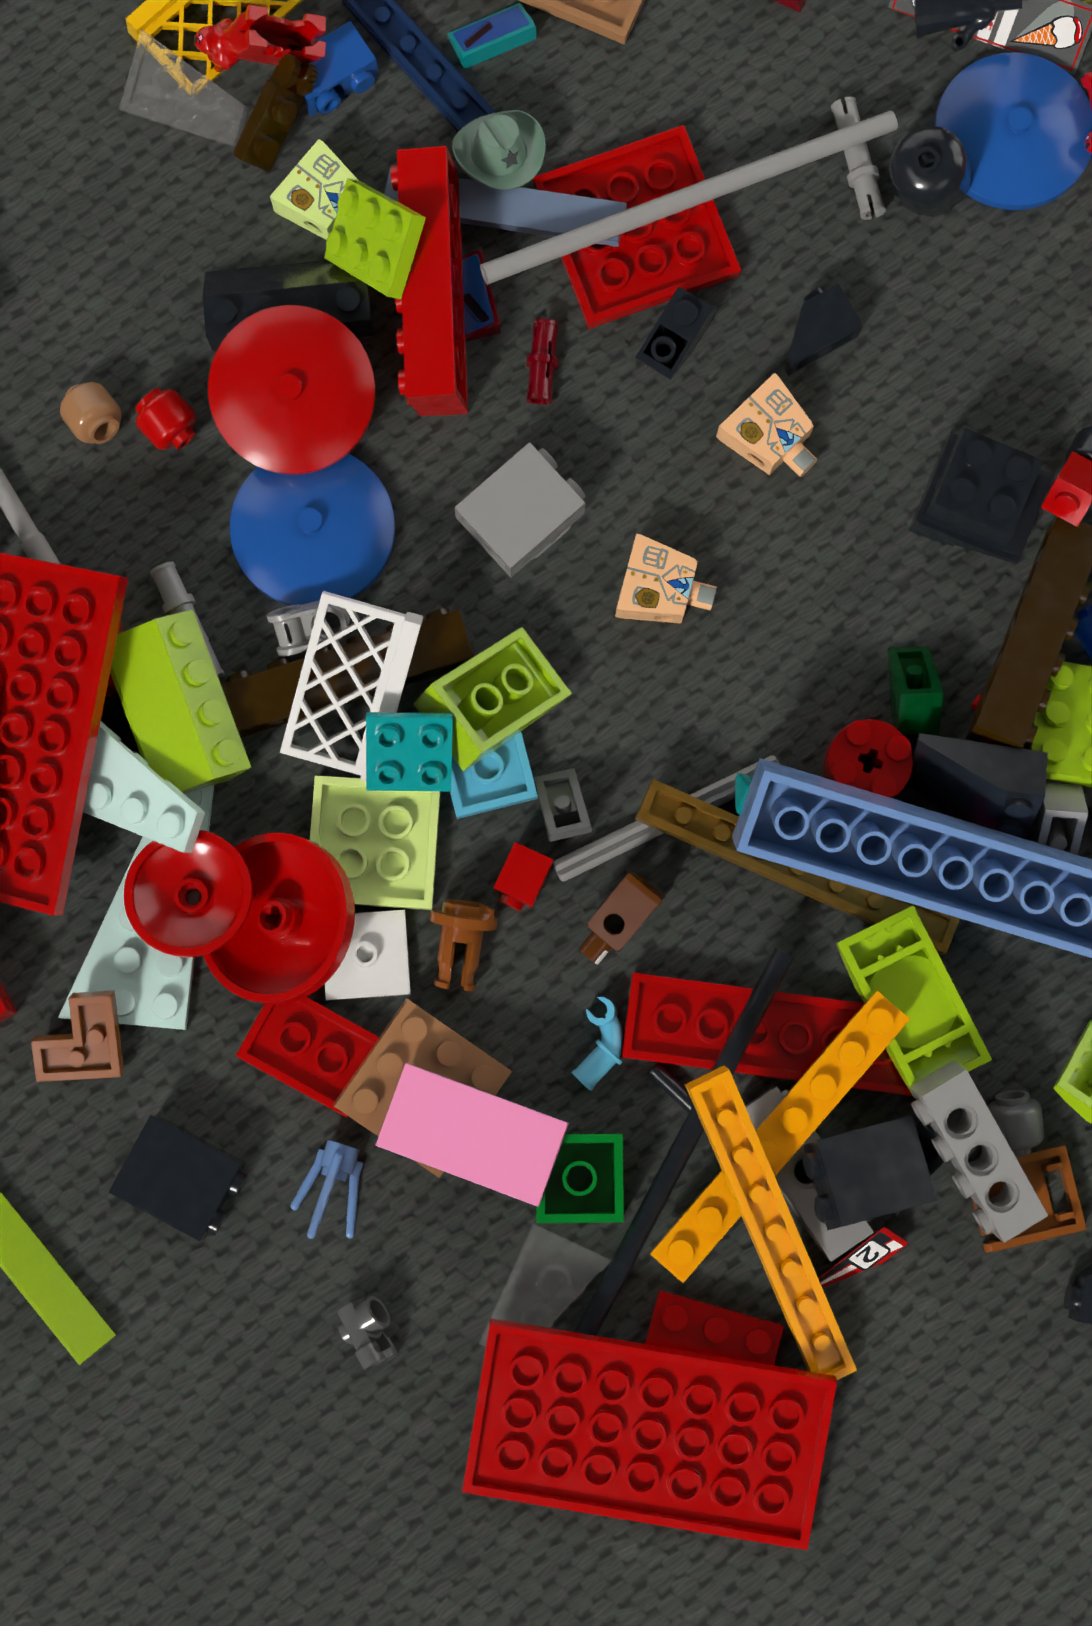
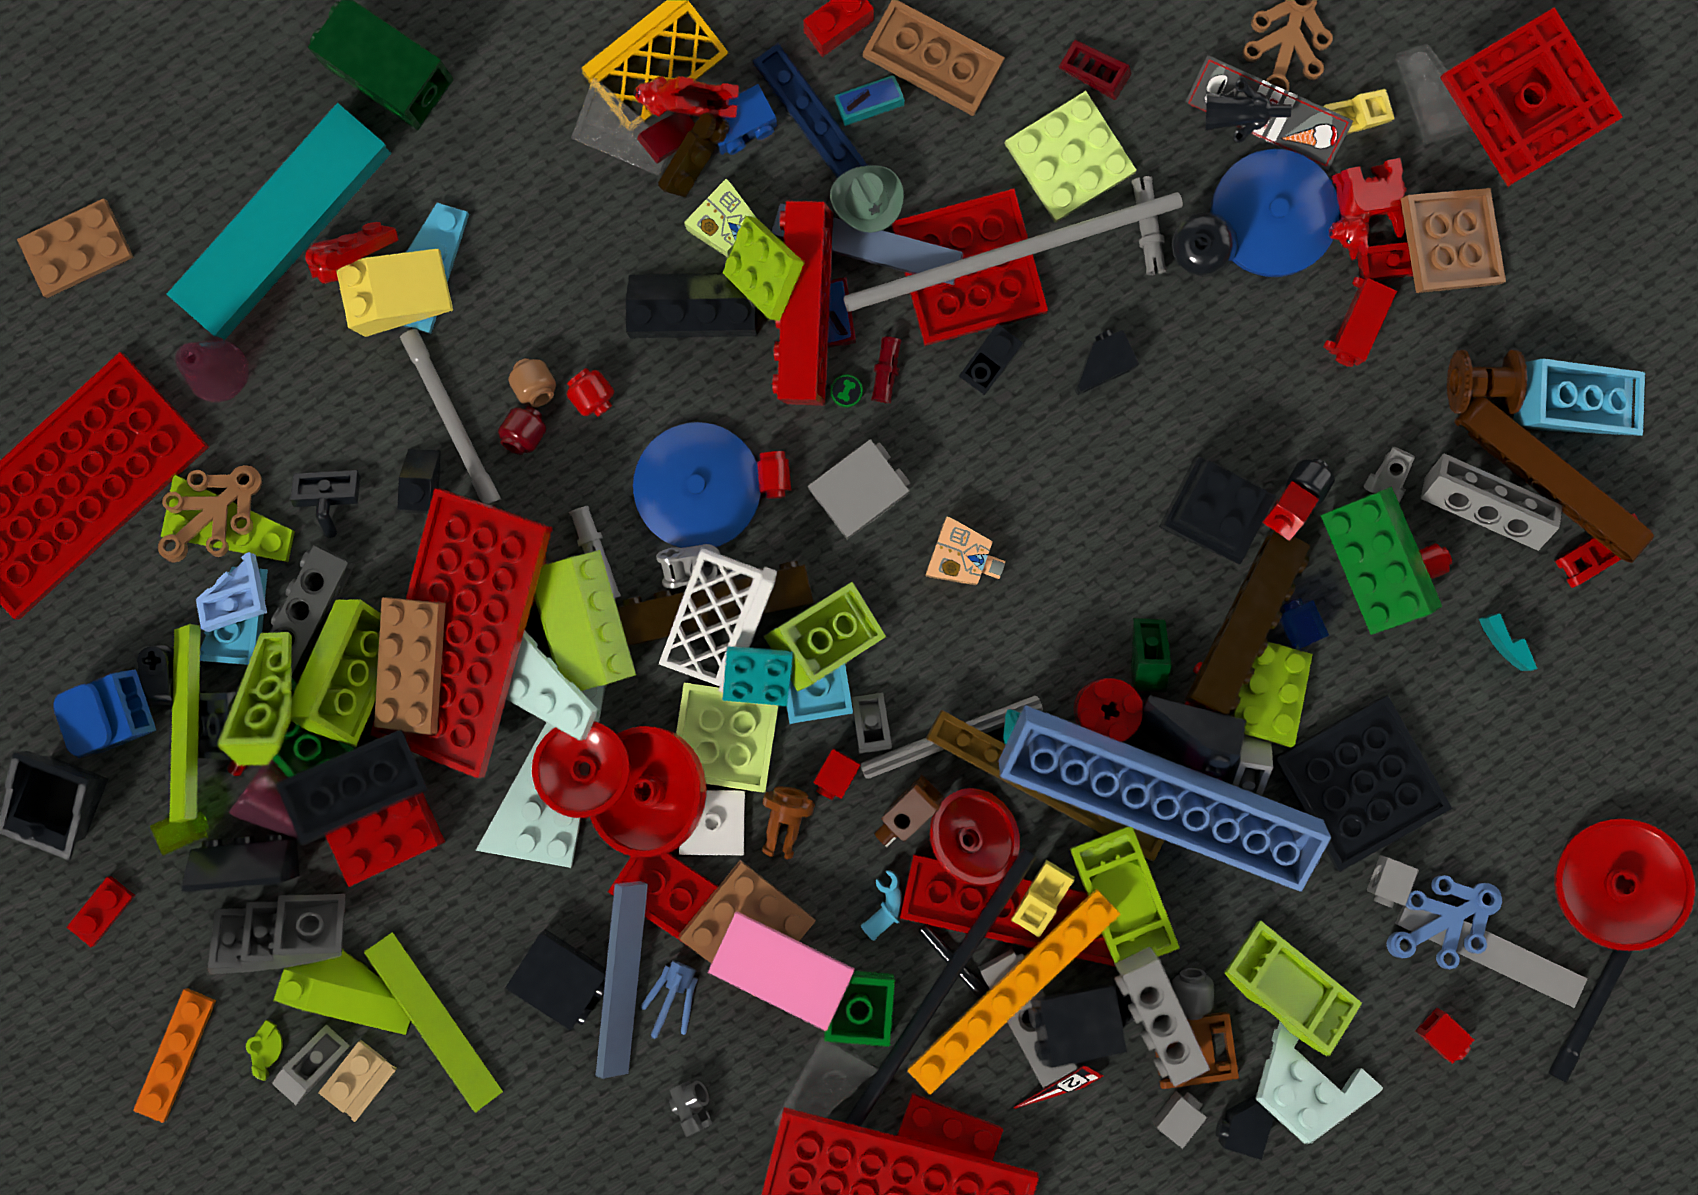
camera: 10 degrees right, 5 degrees up
dark orange plate [31,990,124,1082] -> none
red dish [208,305,376,475] -> none
light orange plate [685,1065,857,1380] -> none
light nougat torso [716,373,818,477] -> none
none -> dark red head [498,406,546,455]
none -> sand blue tile [596,881,648,1079]
none -> dark red slope [637,113,695,164]
none -> red brick [757,451,791,499]
none -> tile [831,375,863,408]
none -> red dish [930,788,1020,886]
none -> yellowish green plate [1005,91,1137,223]
none -> light yellow slope [1012,860,1074,937]
none -> light grey brick [1152,1091,1207,1149]

